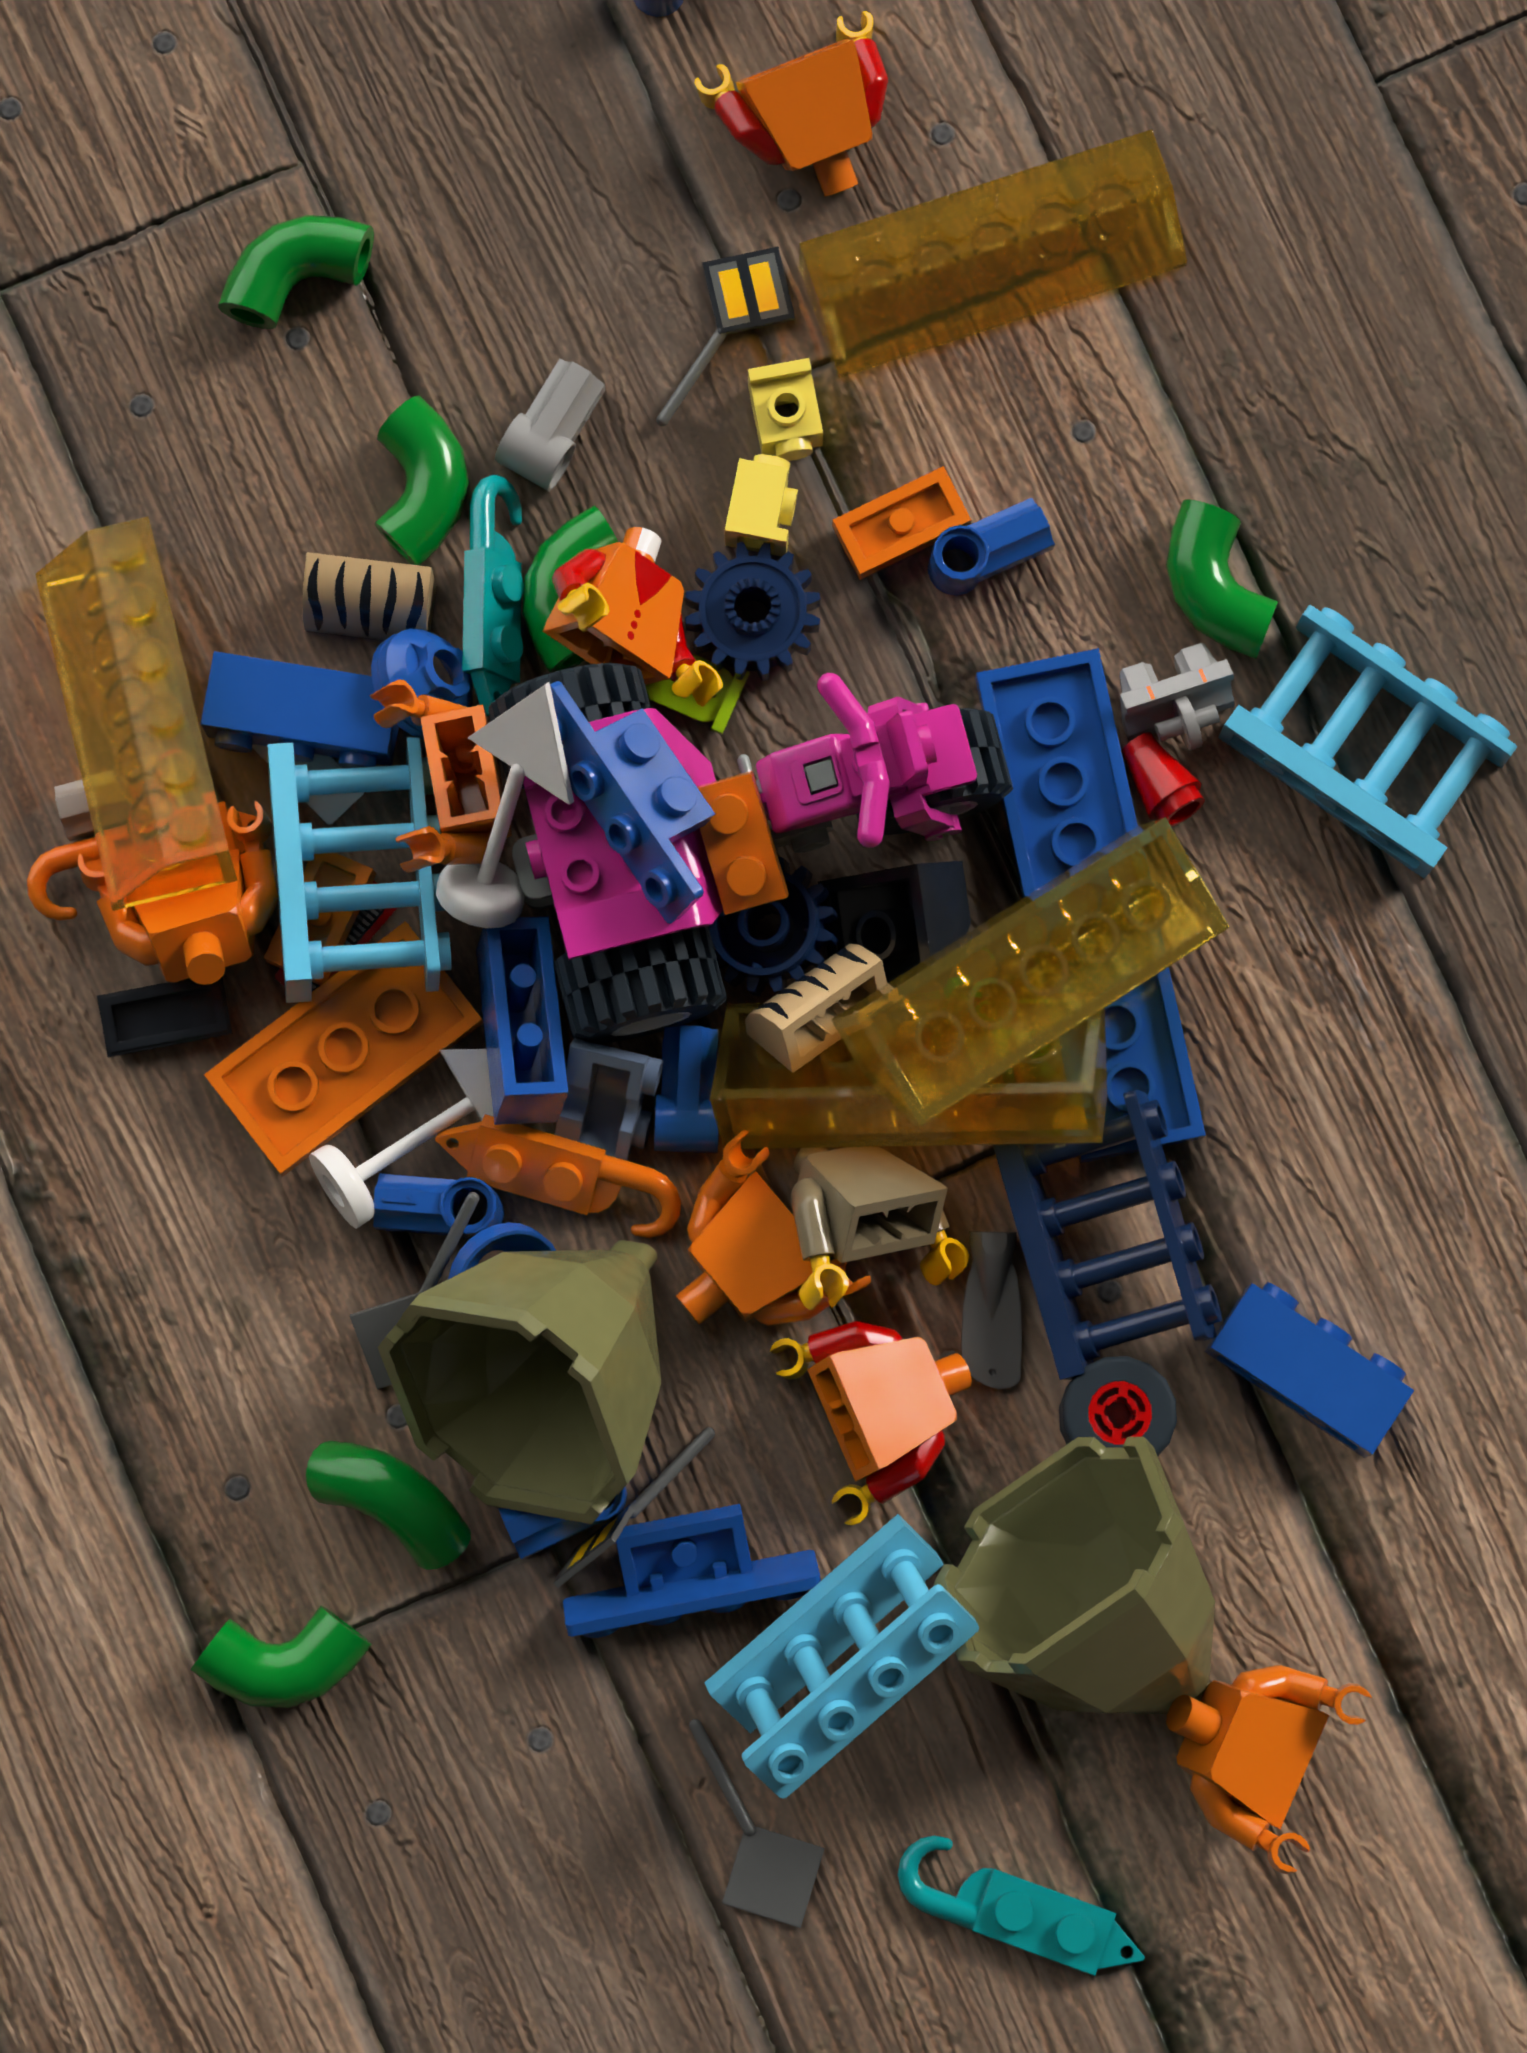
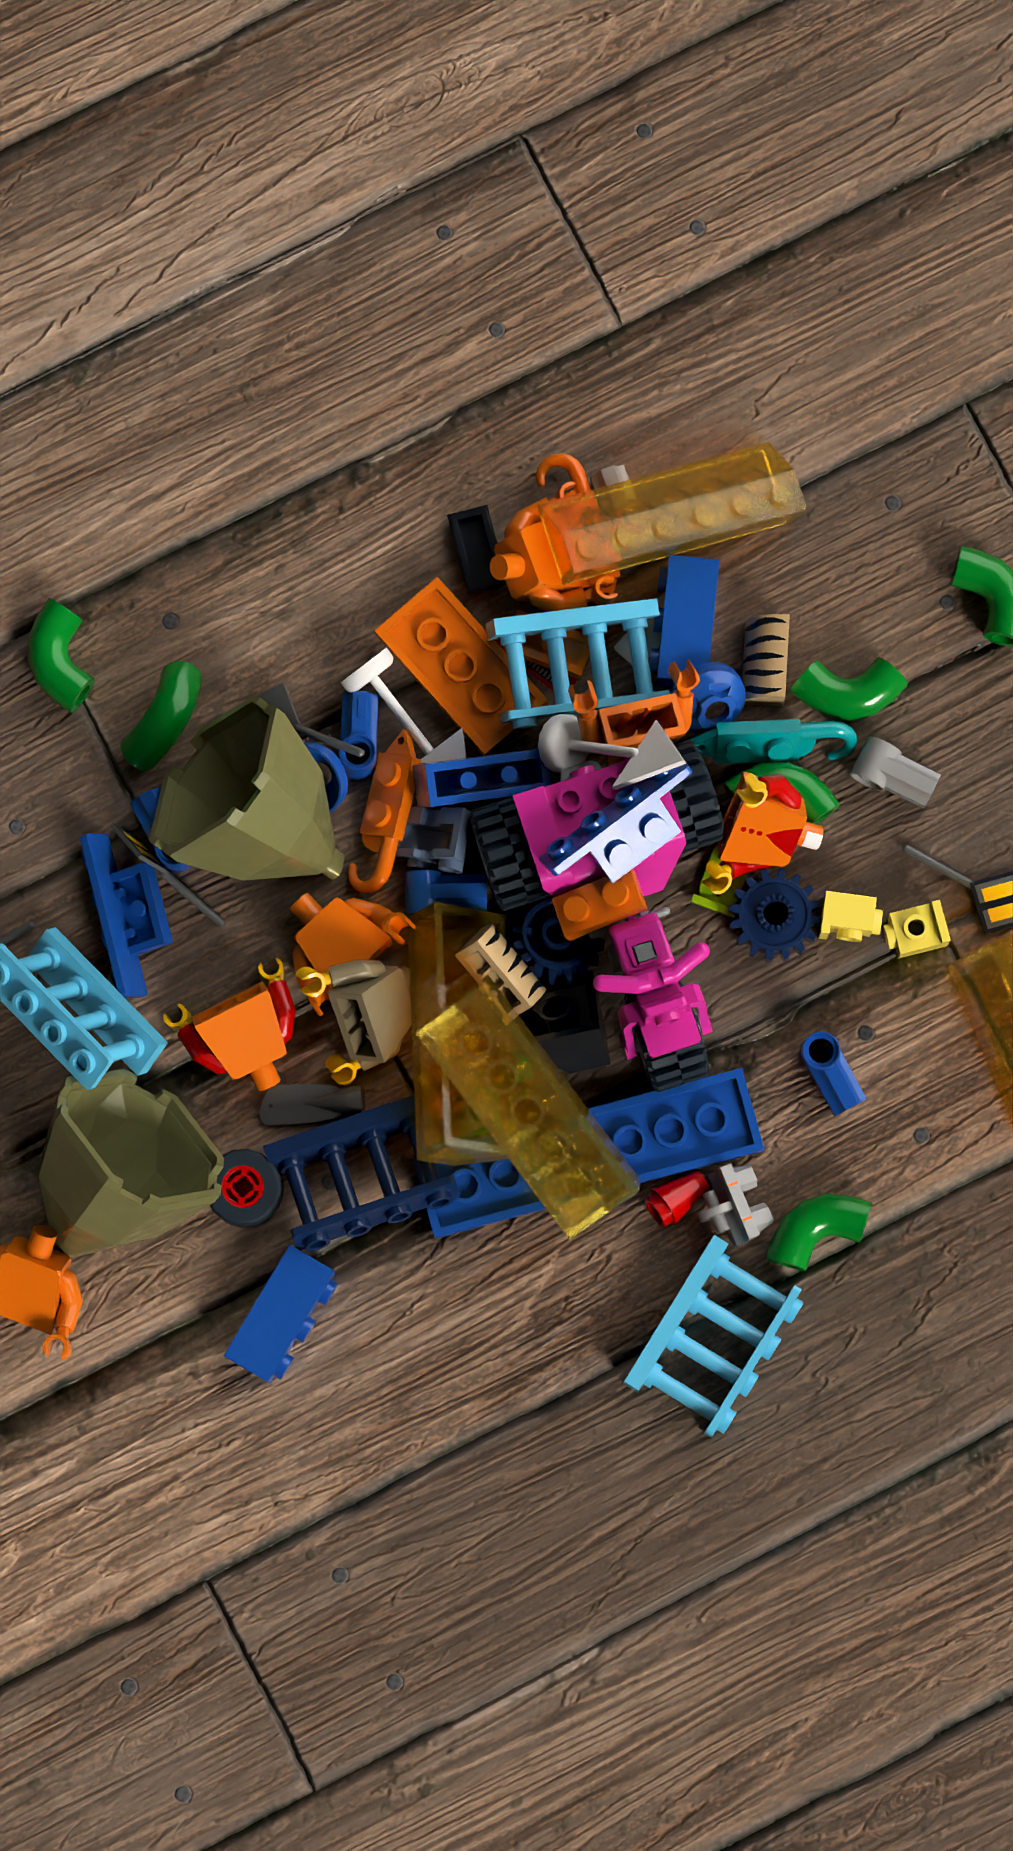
camera: 90 degrees right, 0 degrees up
orange plate [832,466,972,580] -> none

